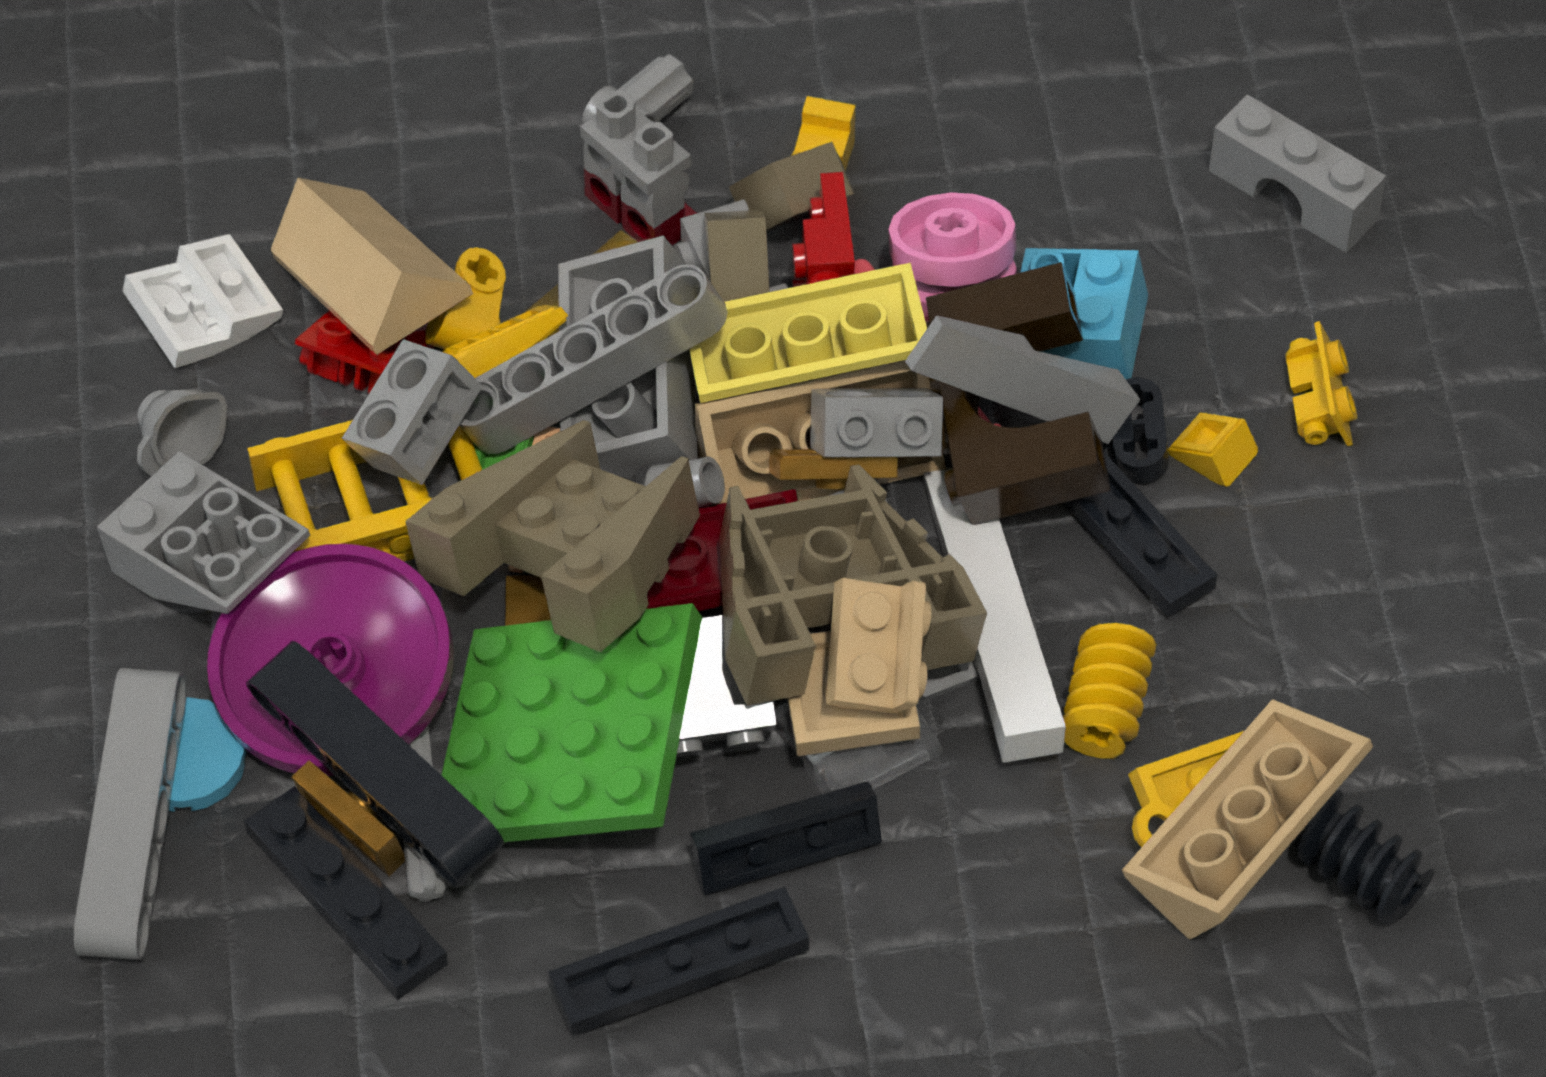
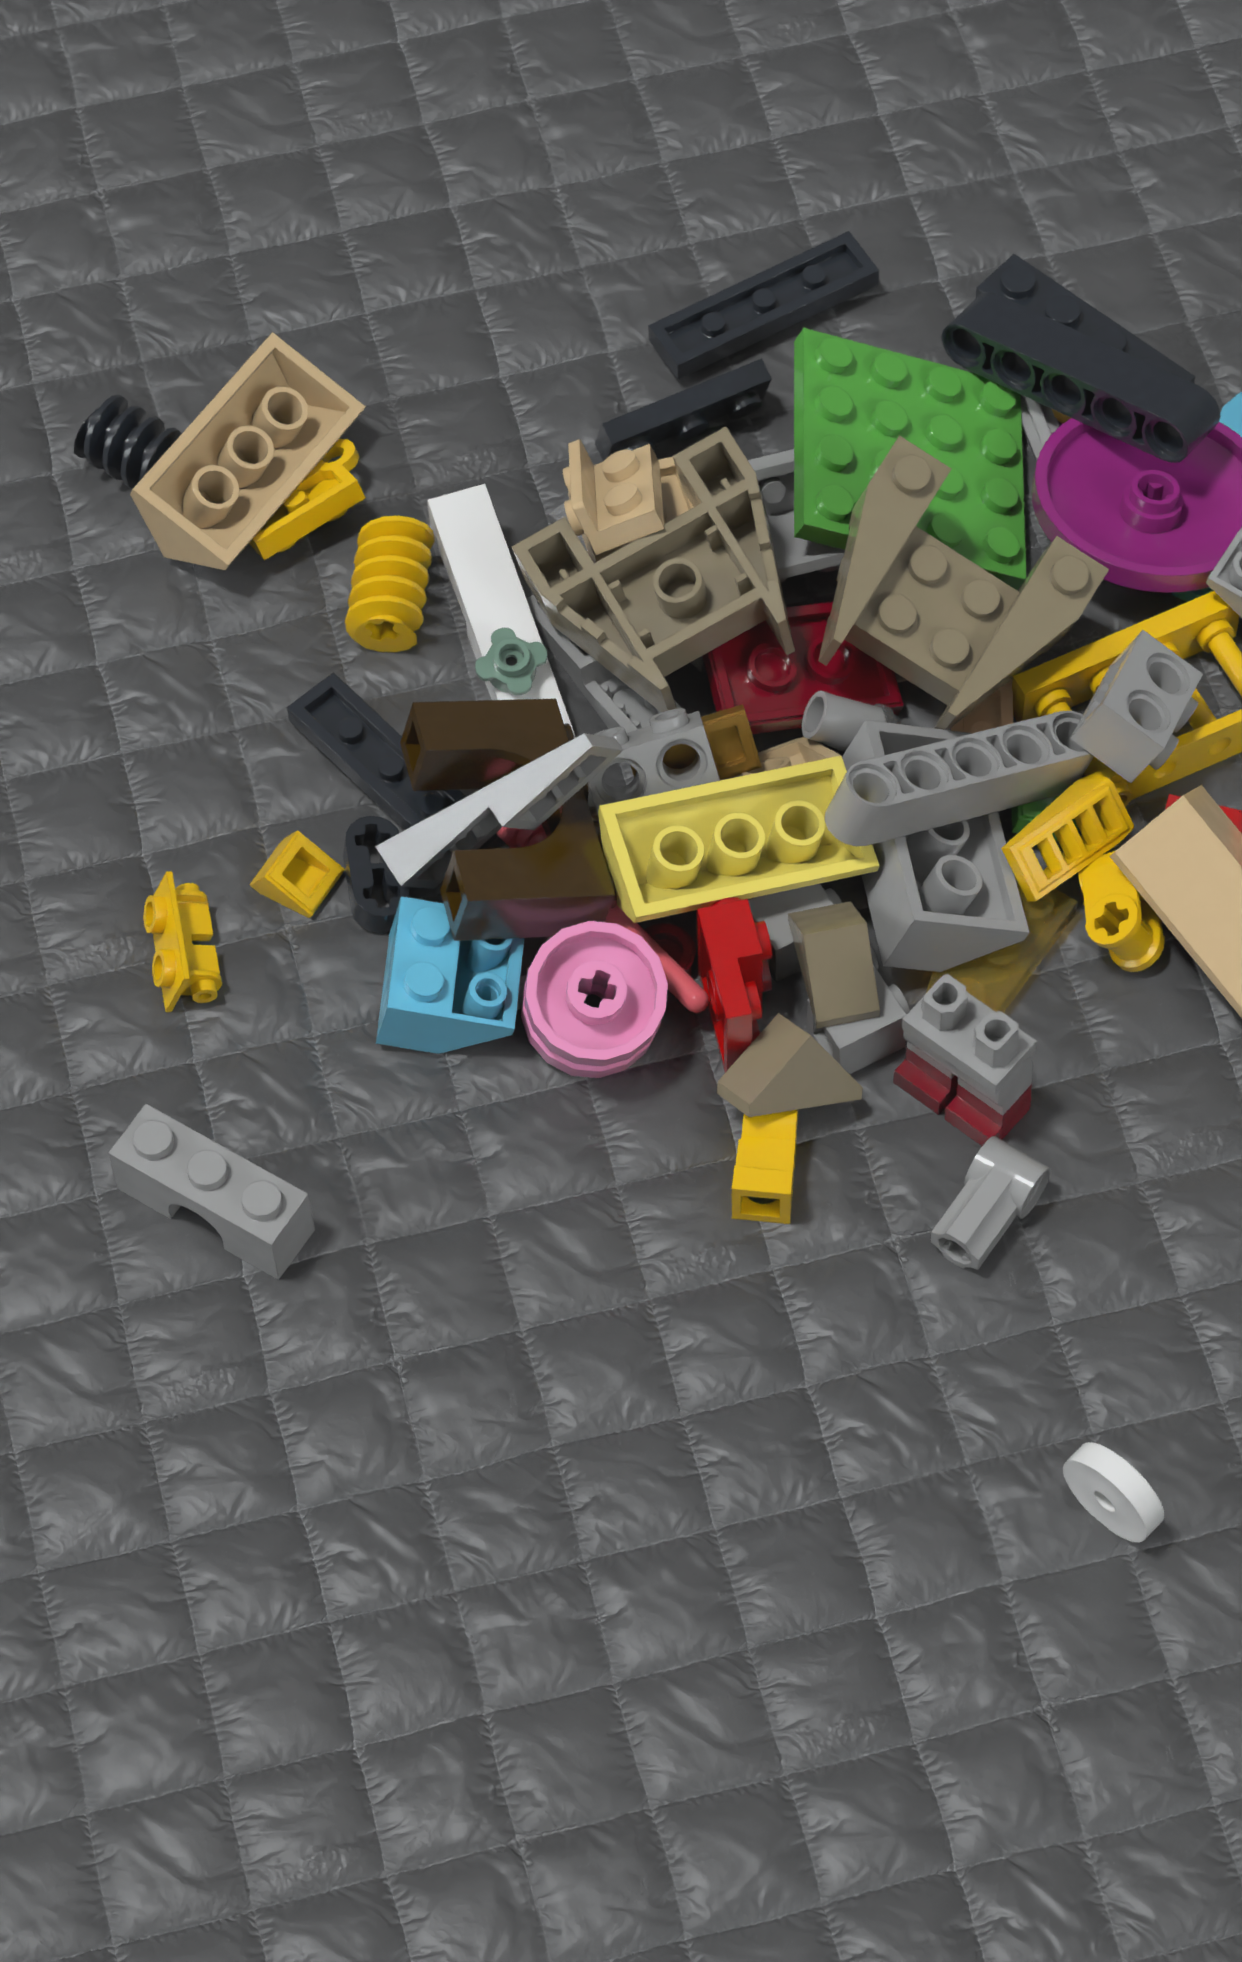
camera: 175 degrees right, 5 degrees up
none -> sand green plate [475,627,547,696]

